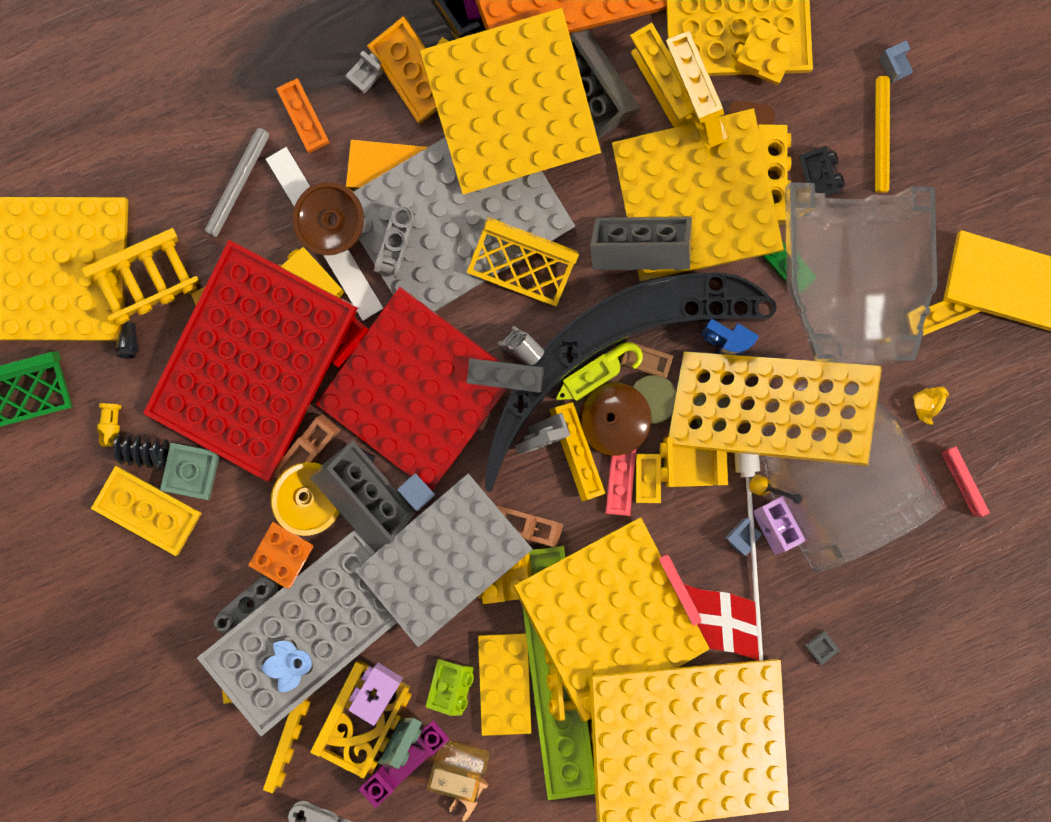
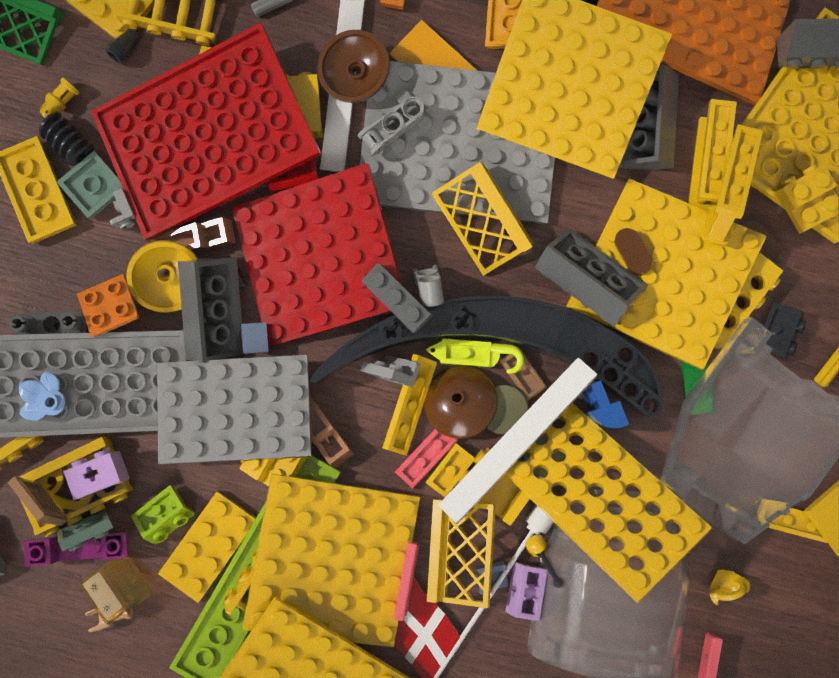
camera: 30 degrees right, 0 degrees up
none -> medium nougat tile [7,476,67,526]
none -> light grey bracket [110,188,137,230]
none -> yellow fence [427,498,496,608]
none -> white tile [438,358,597,524]
none -> reddish brown tile [614,228,652,275]

